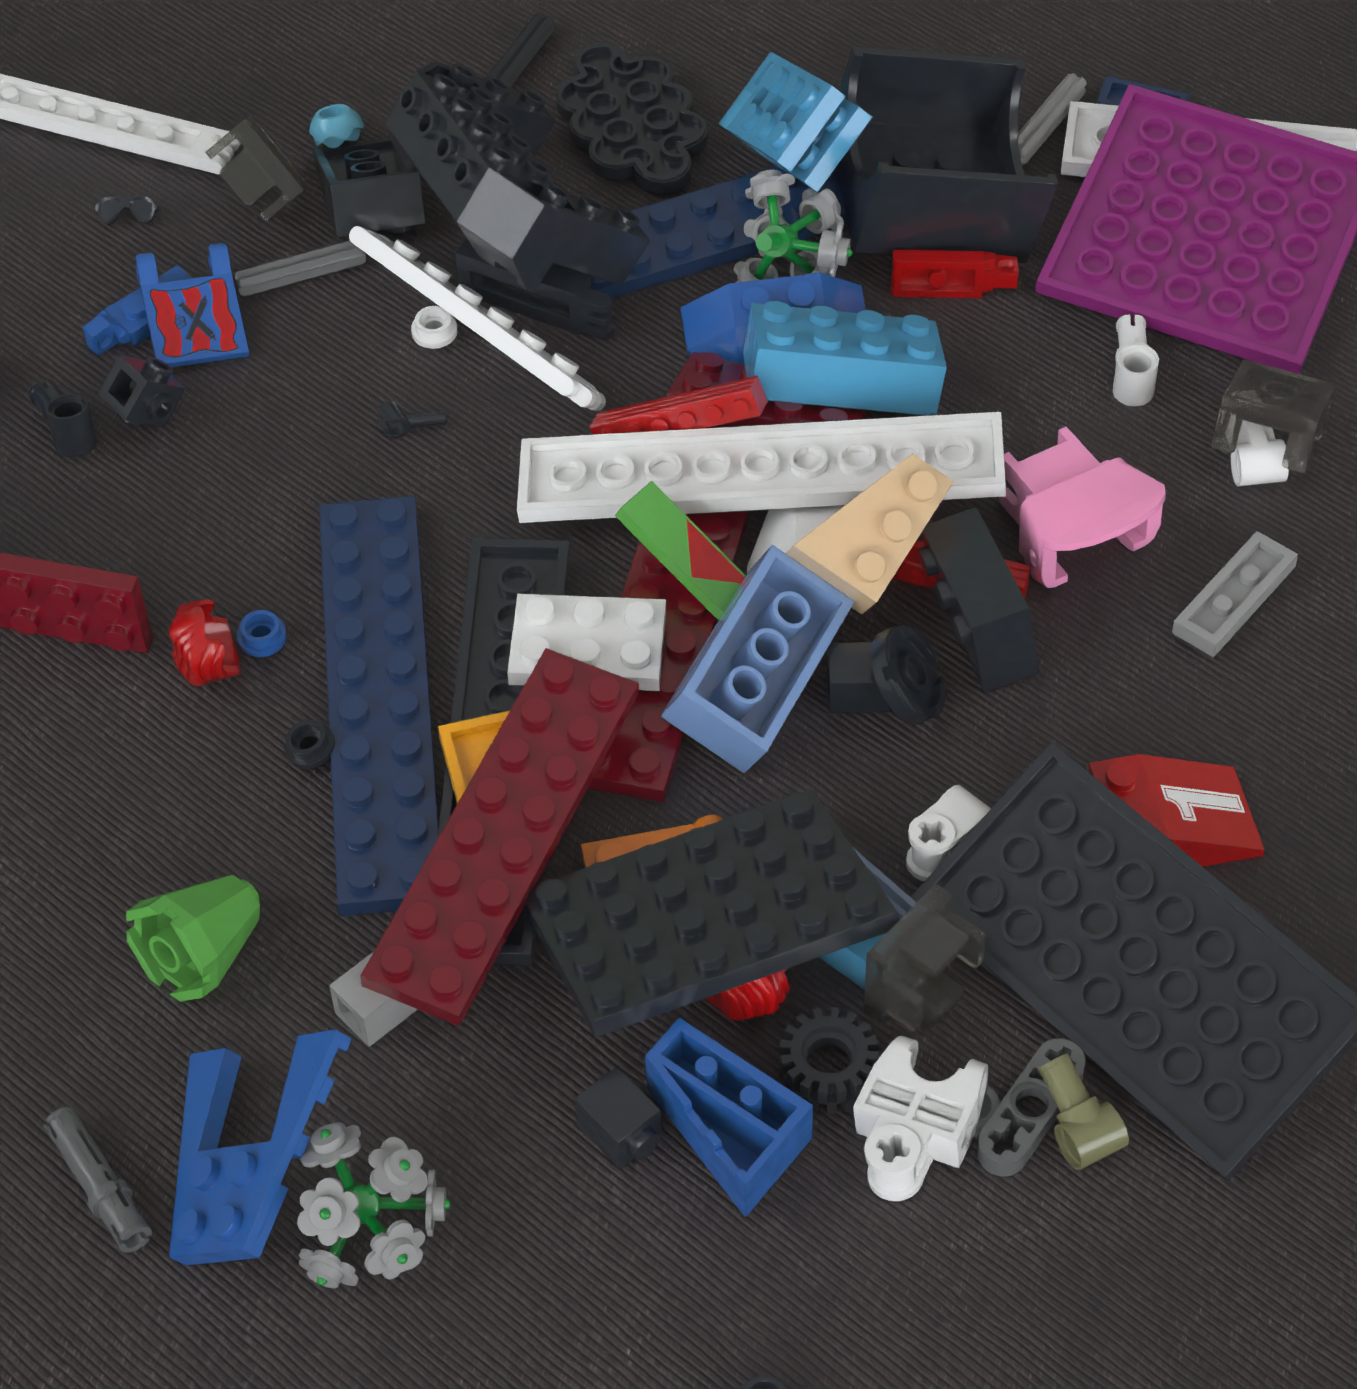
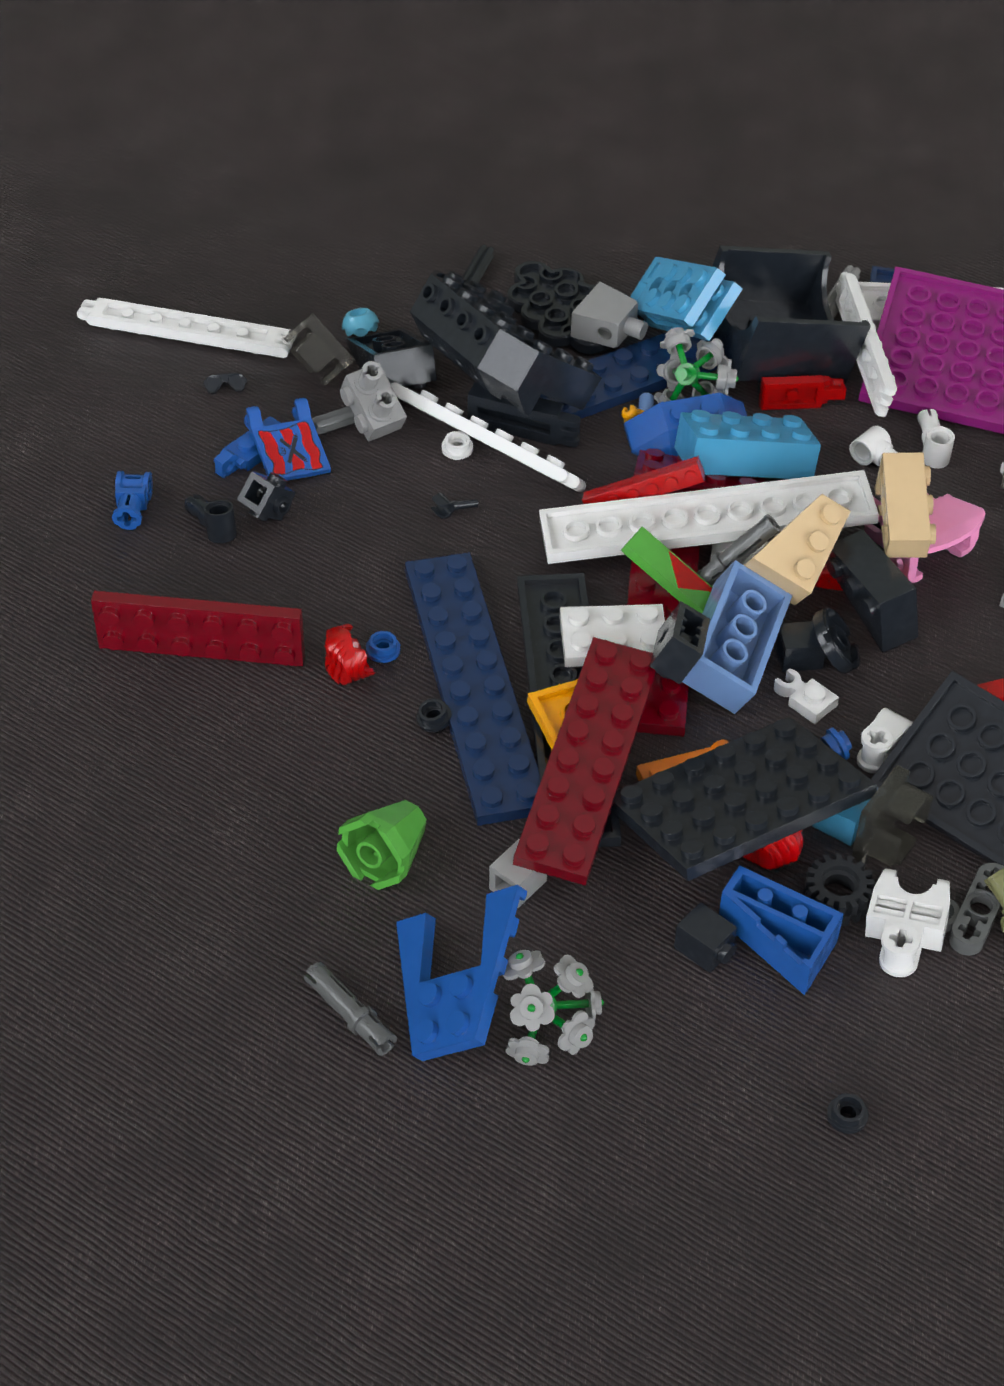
camera: 10 degrees left, 5 degrees down
none -> light grey brick [340,361,407,442]
none -> light grey torso [571,282,648,348]
none -> arm [621,393,654,423]
none -> black brick [650,601,710,684]
none -> dark grey pin [697,514,781,586]
none -> white plate [774,668,839,724]
none -> blue plate [820,727,852,760]
none -> white hinge [835,272,897,417]
none -> white pin [849,426,898,466]
none -> tan wedge [875,452,936,558]

